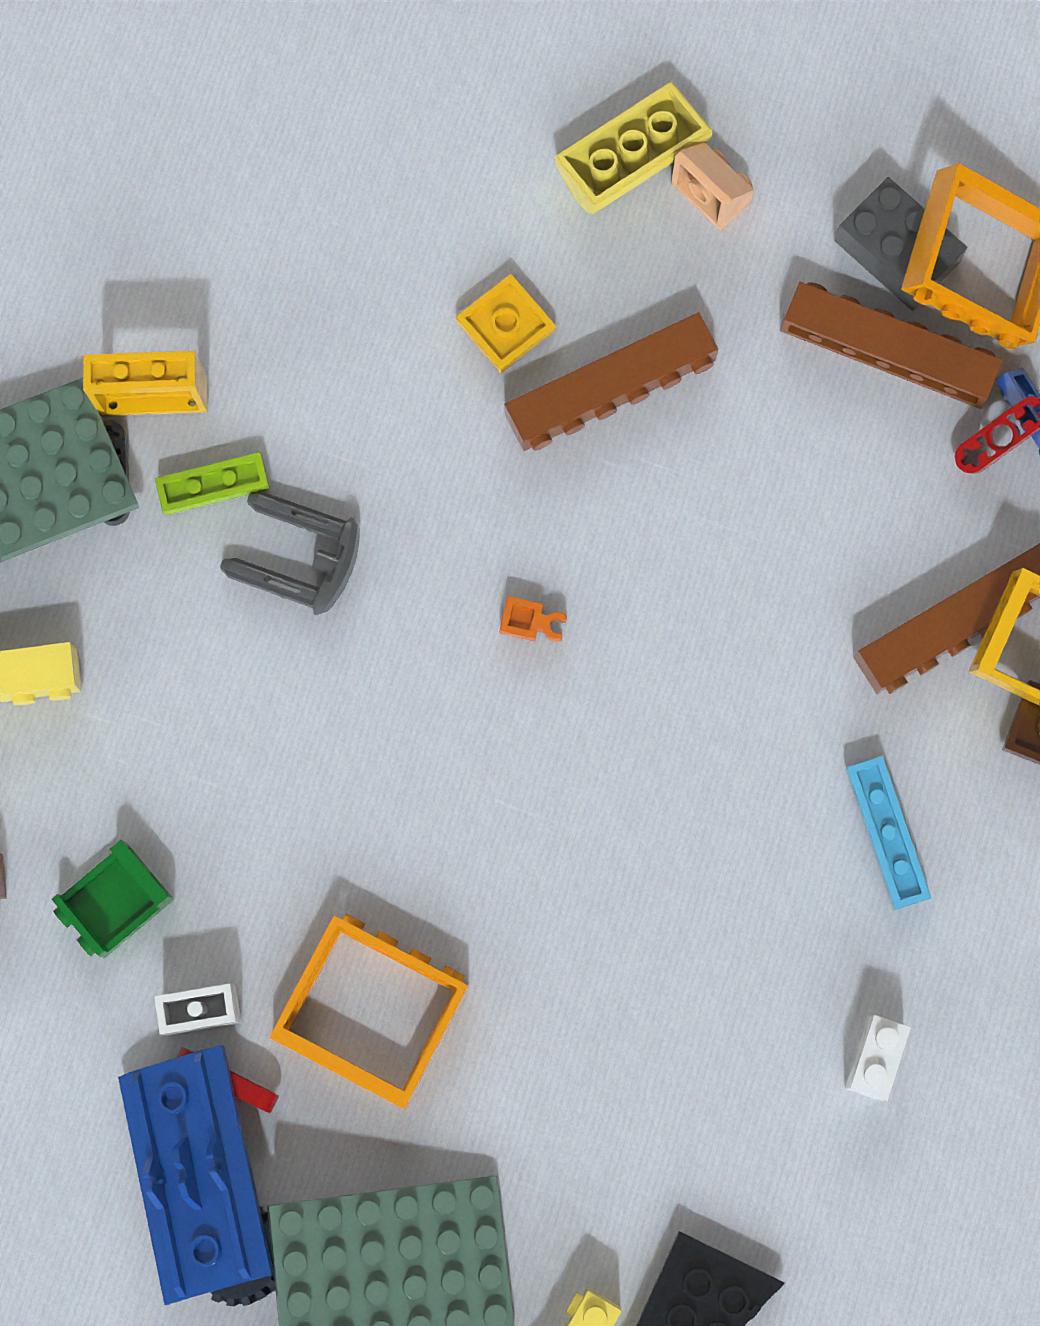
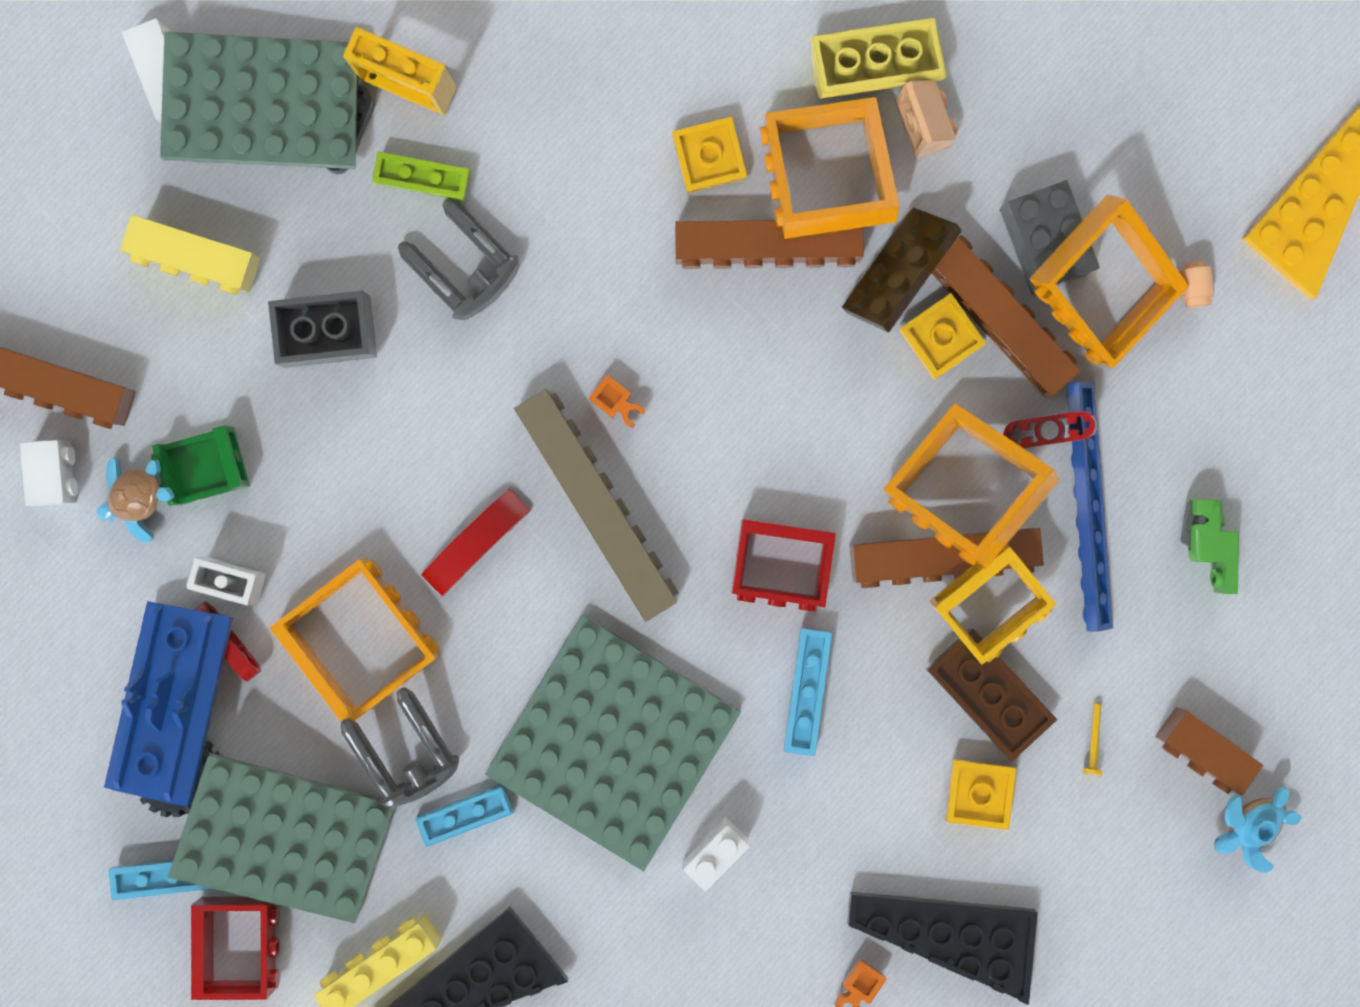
camera: 20 degrees right, 10 degrees up
none -> medium nougat animal [97,457,174,543]
none -> dark grey brick [268,291,377,368]
none -> dark grey piece [340,687,459,807]
none -> medium azure tile [415,784,514,847]
none -> red slope [421,488,531,597]
none -> sand green plate [485,615,741,872]
none -> dark tan brick [514,389,679,622]
none -> red window [731,519,836,612]
none -> light orange window [759,97,900,239]
none -> dark brown plate [841,207,962,333]
none -> light orange window [883,403,1059,569]
none -> yellow plate [899,293,987,380]

